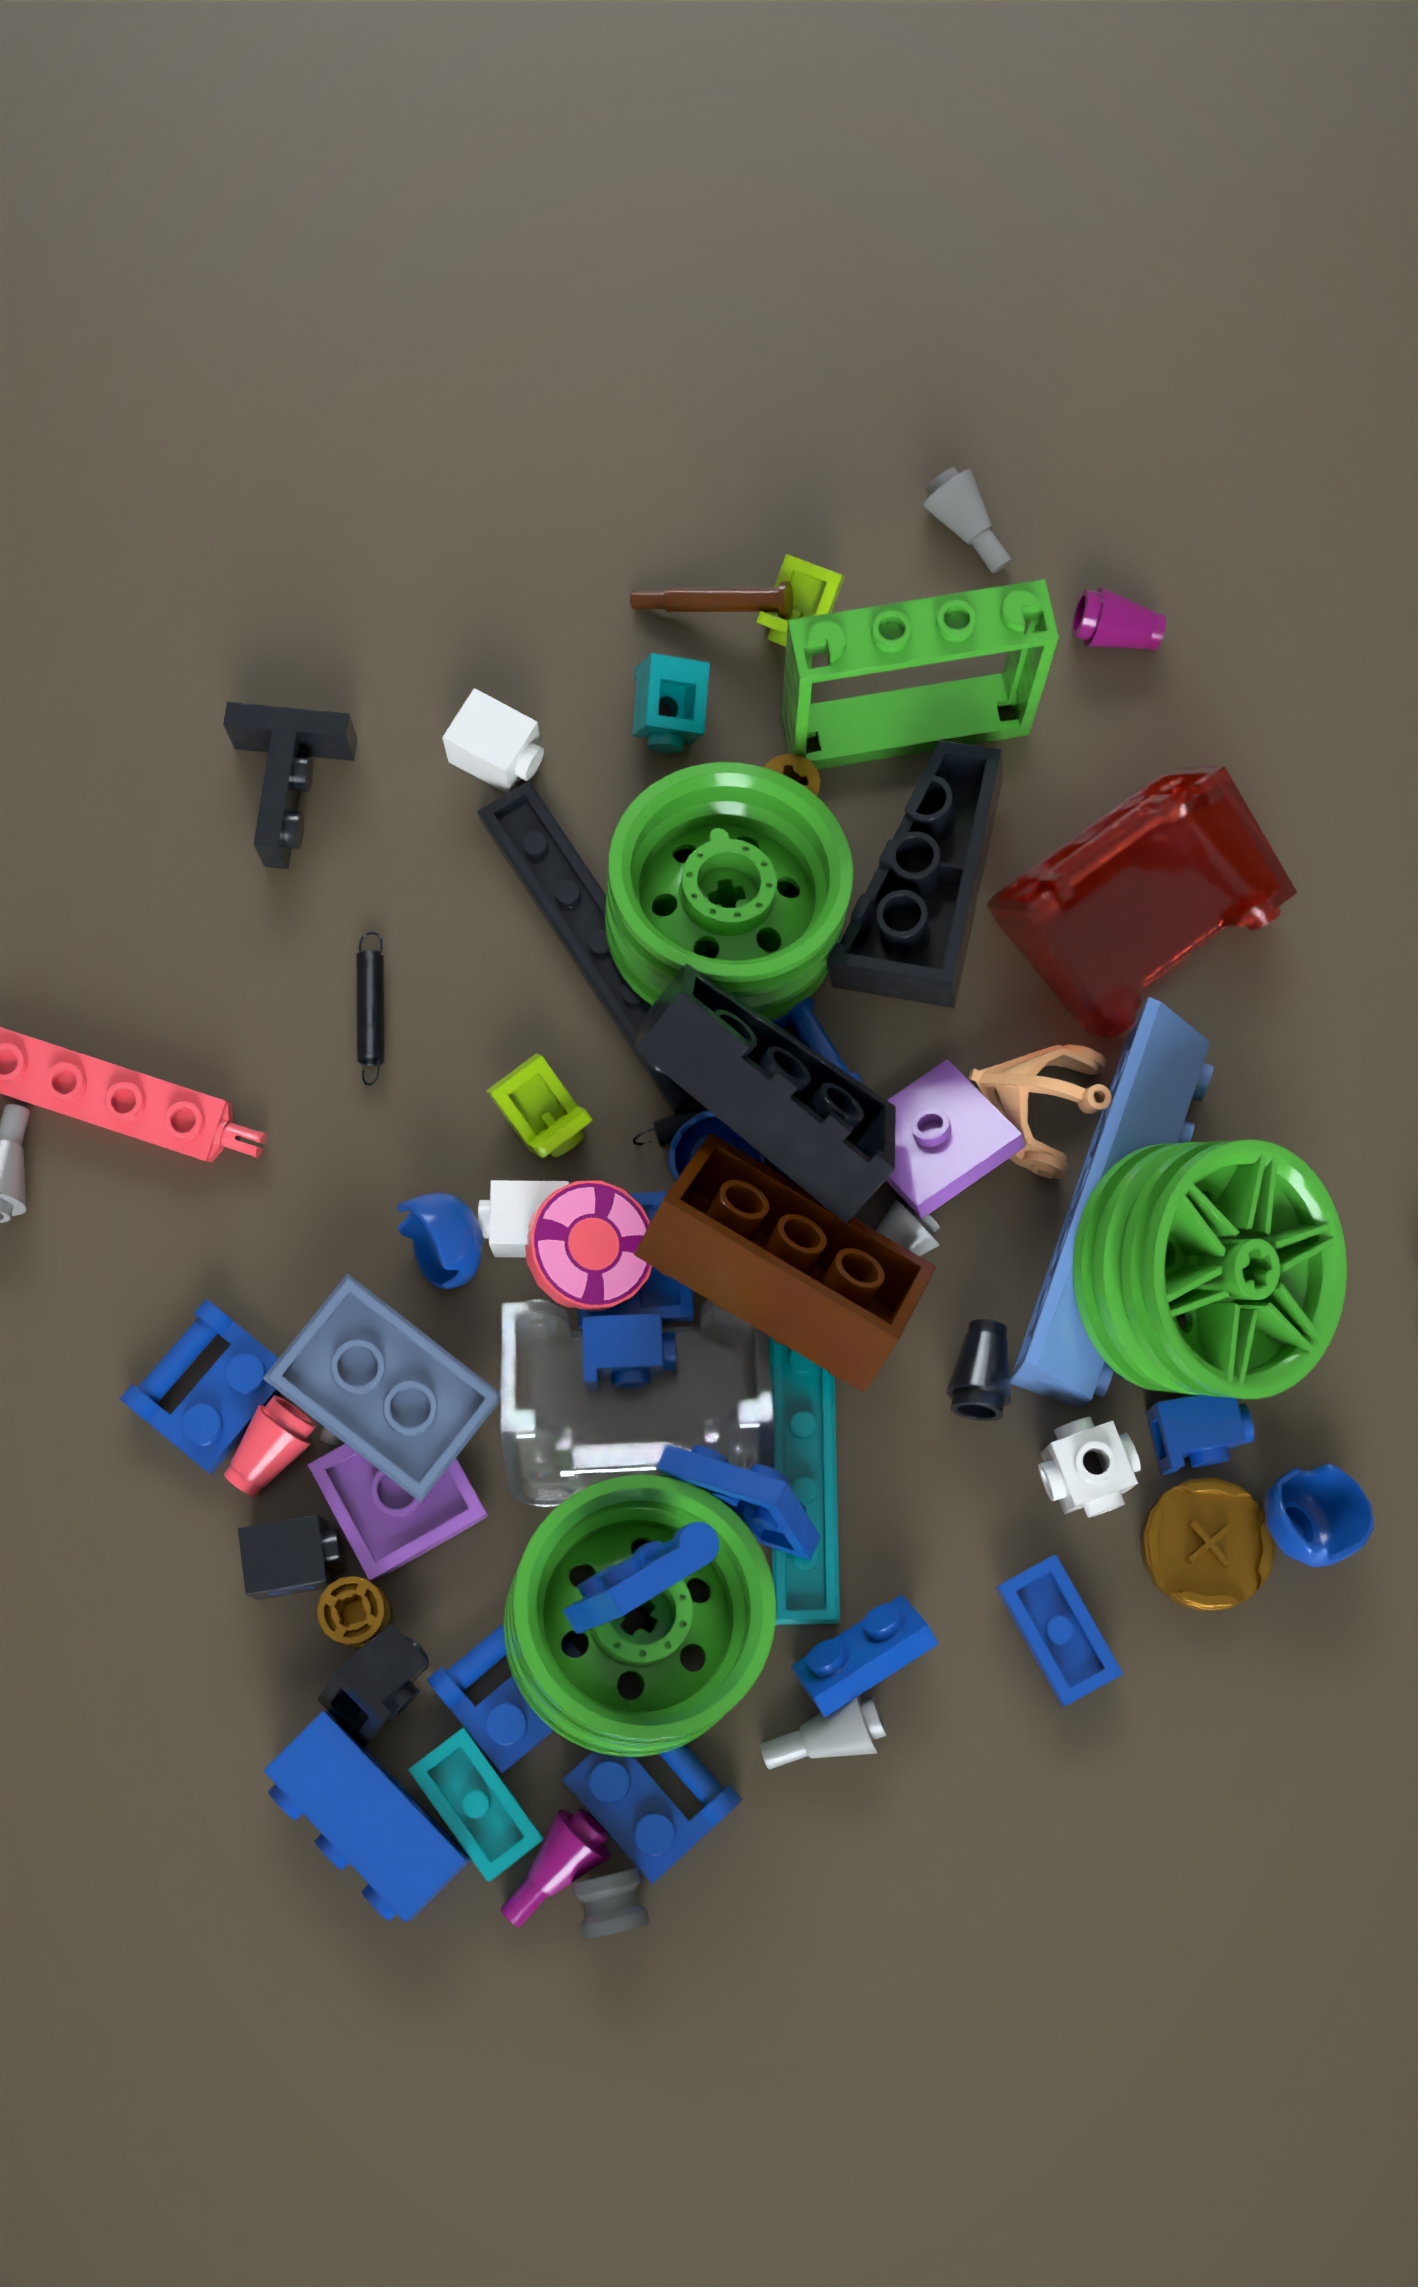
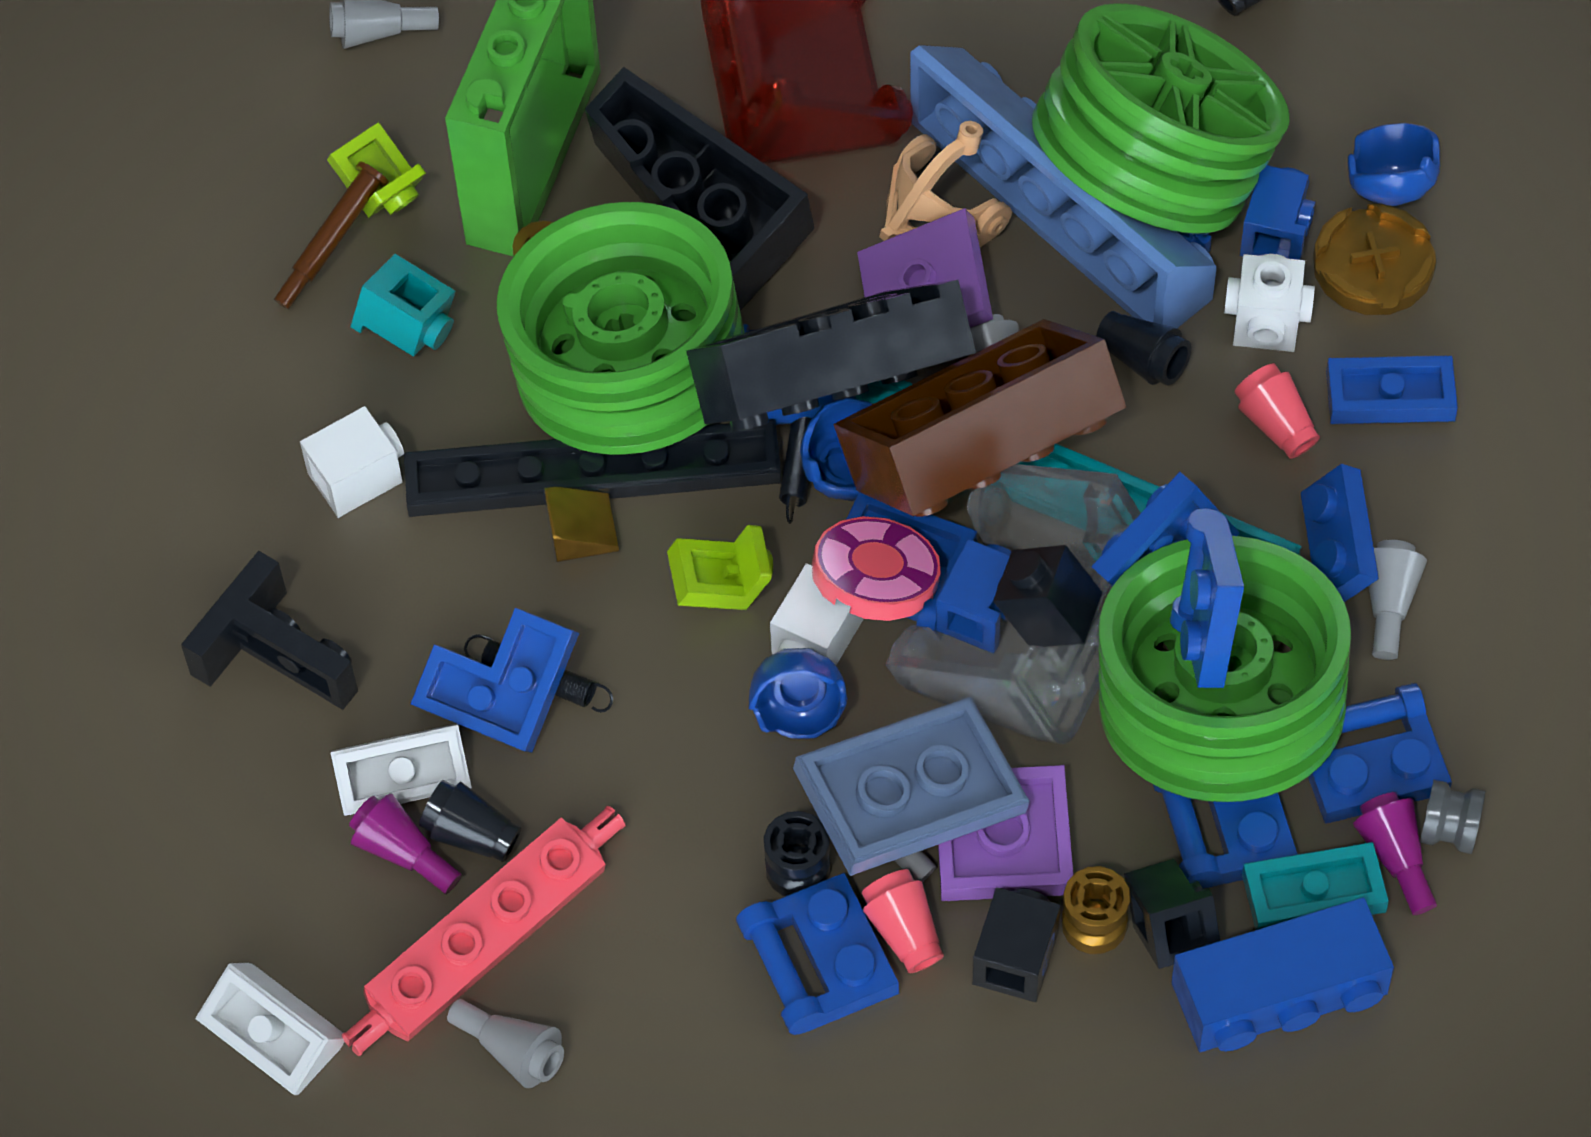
camera: 60 degrees left, 15 degrees down
none -> white slope [331,724,472,816]
none -> magenta cone [349,793,462,895]
none -> blue plate [411,608,579,753]
none -> black cone [419,780,521,862]
none -> pearl gold slope [544,487,619,562]
none -> black wheel [763,811,830,896]
none -> black brick [993,545,1103,648]
none -> coral cone [1235,363,1320,459]

